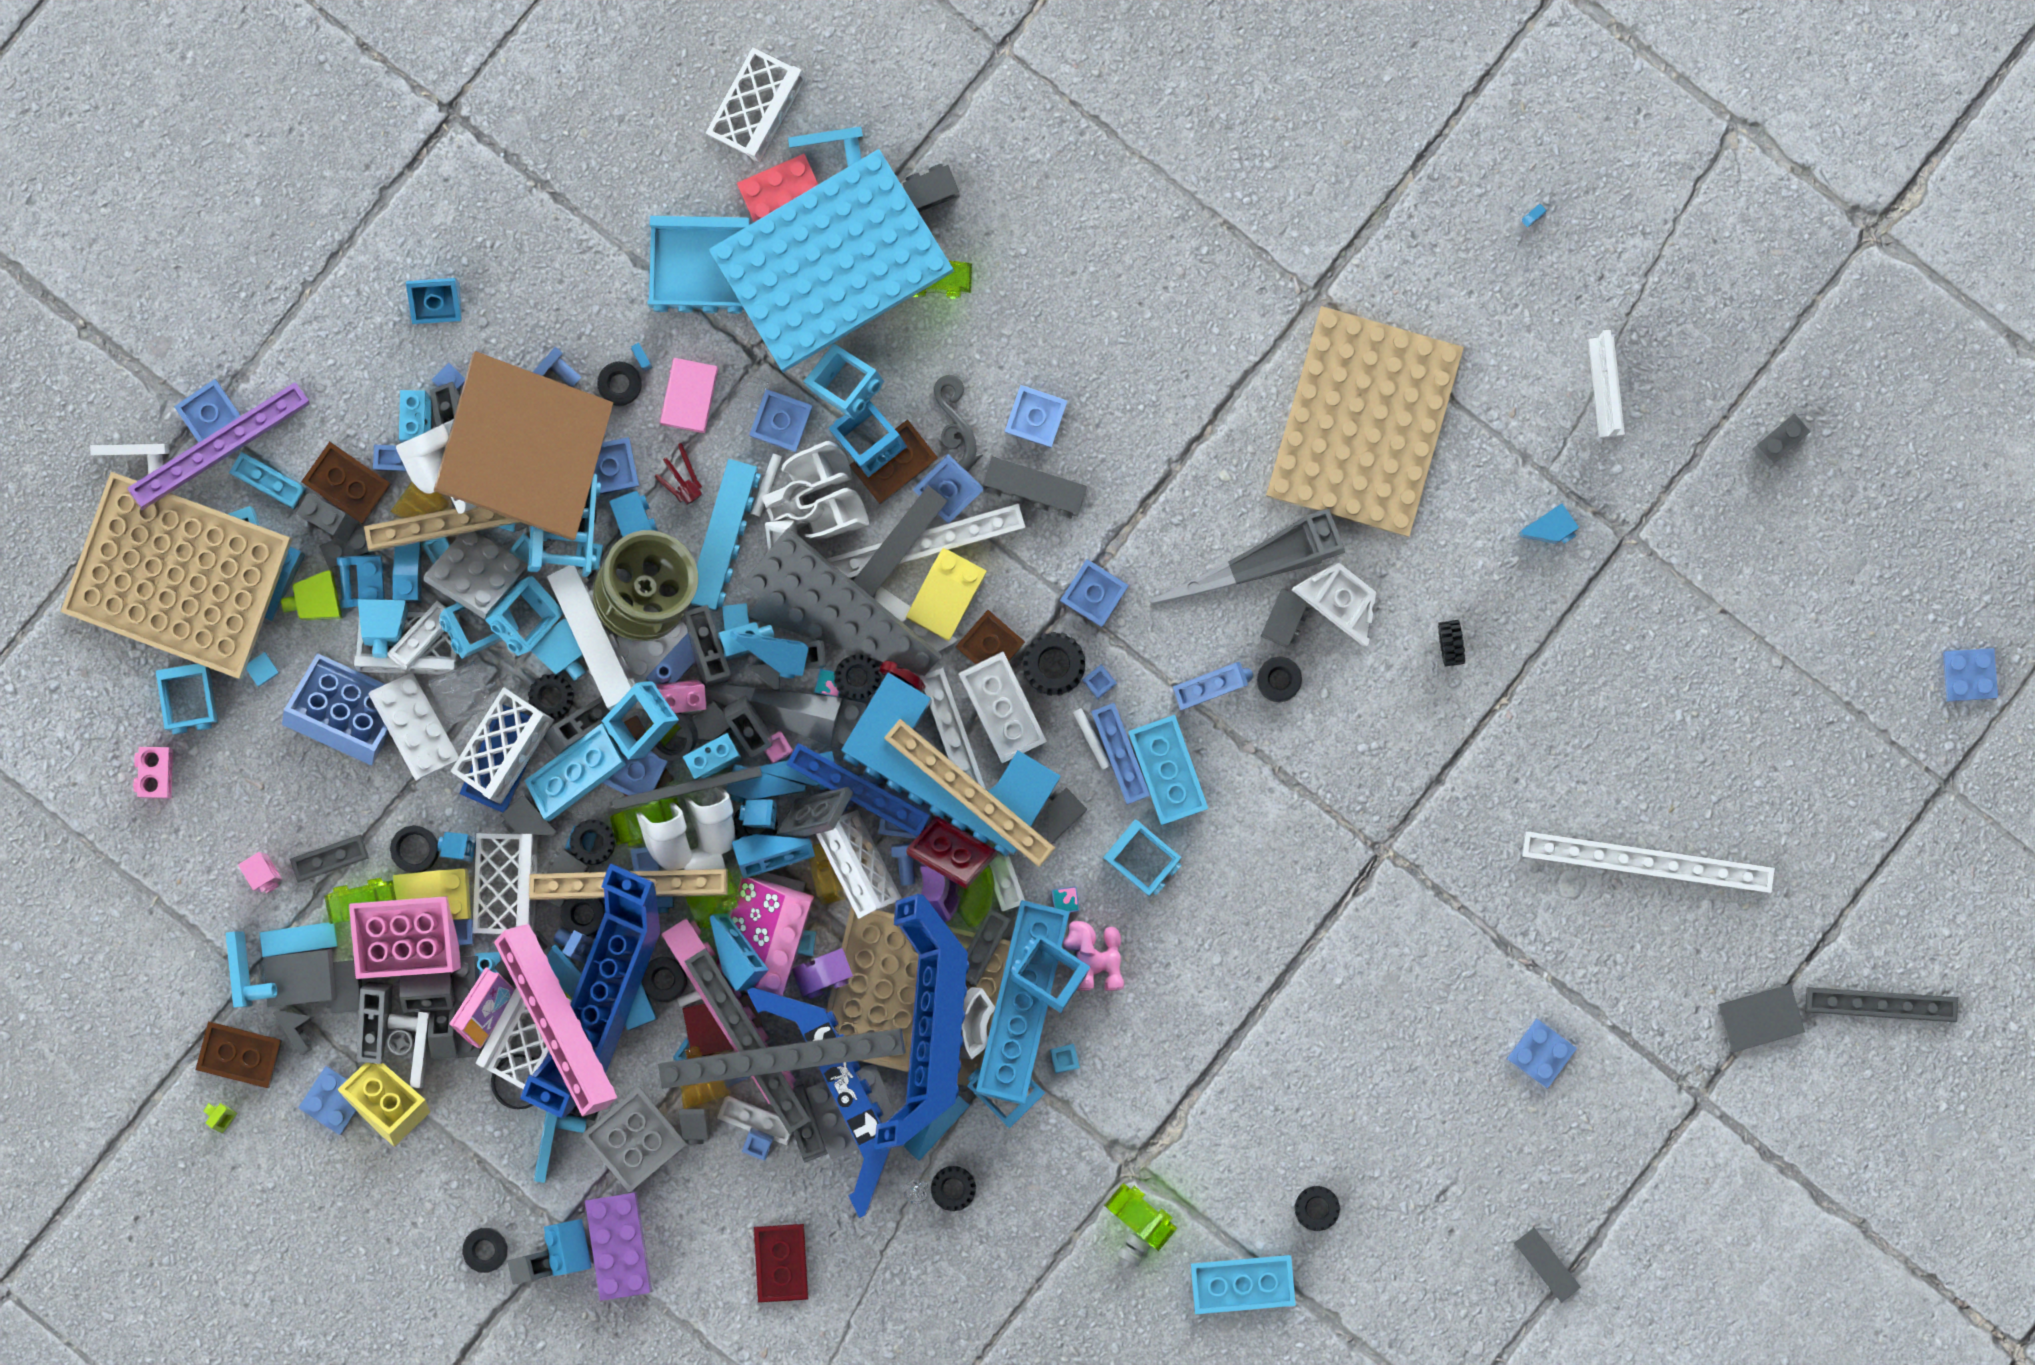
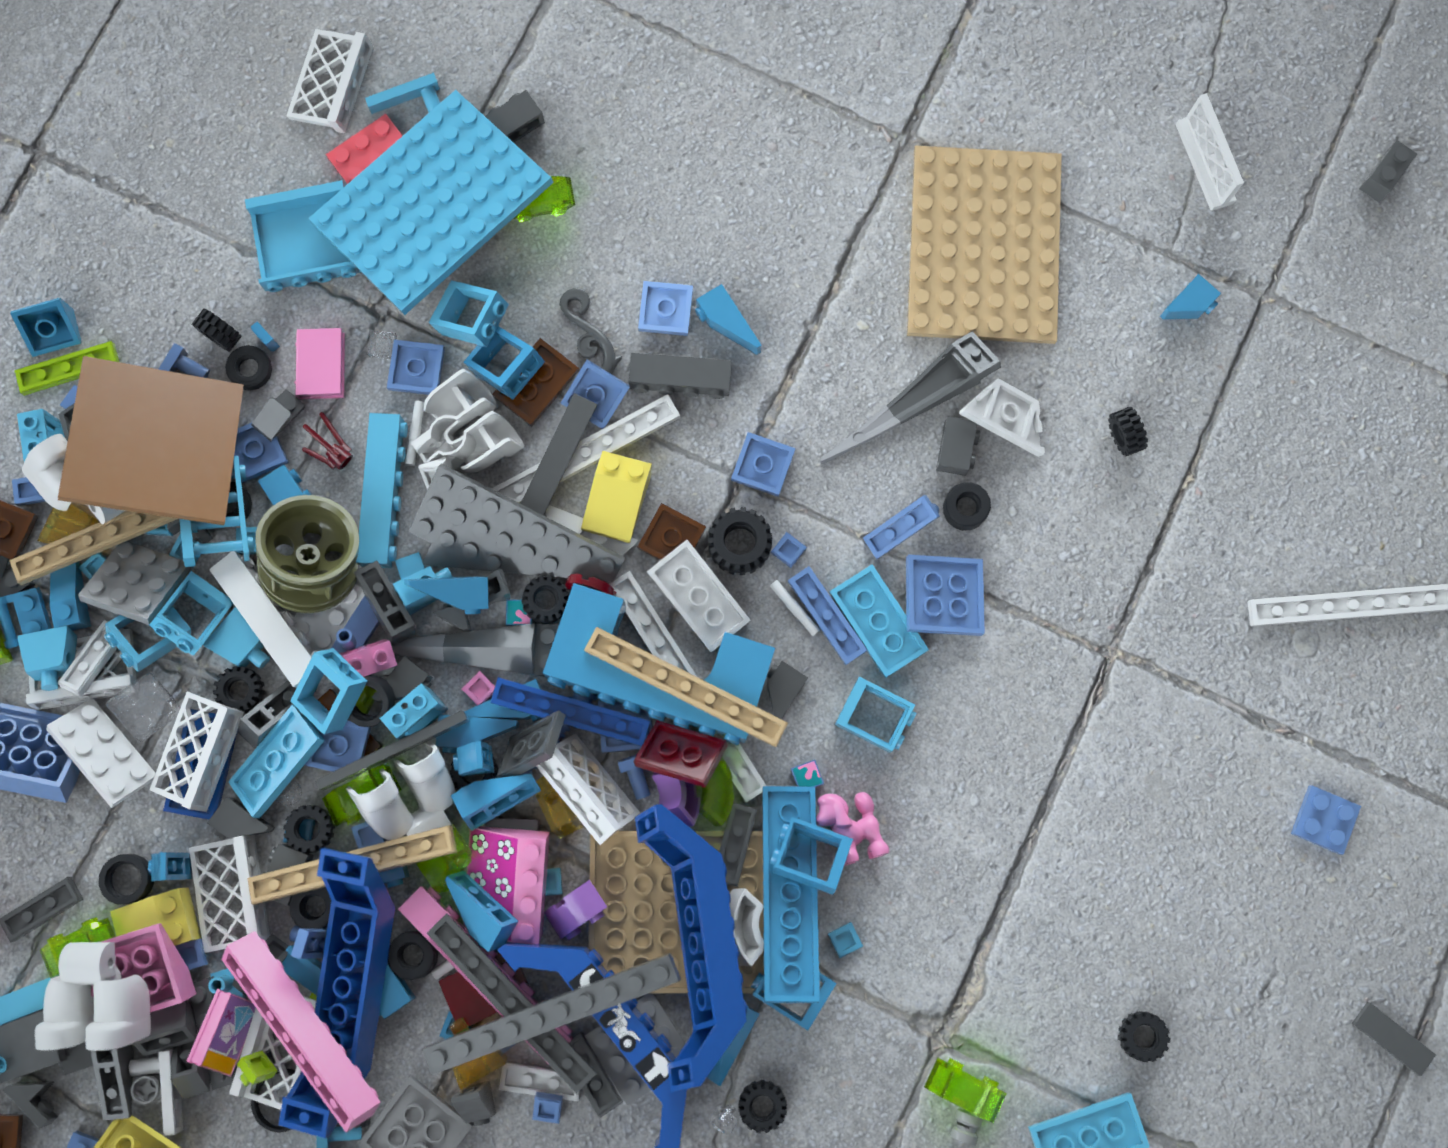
camera: 20 degrees left, 5 degrees down
dark grey brick [724,695,772,758] -> none
dark azure tile [1522,204,1547,228] -> none
none -> lime tile [14,341,119,396]
none -> white piece [35,942,151,1051]
none -> black tyre [191,308,242,352]
none -> lime tile [237,1050,278,1087]
none -> slope [251,389,306,442]
none -> dark azure slope [695,284,762,355]
none -> medium blue plate [906,554,985,636]

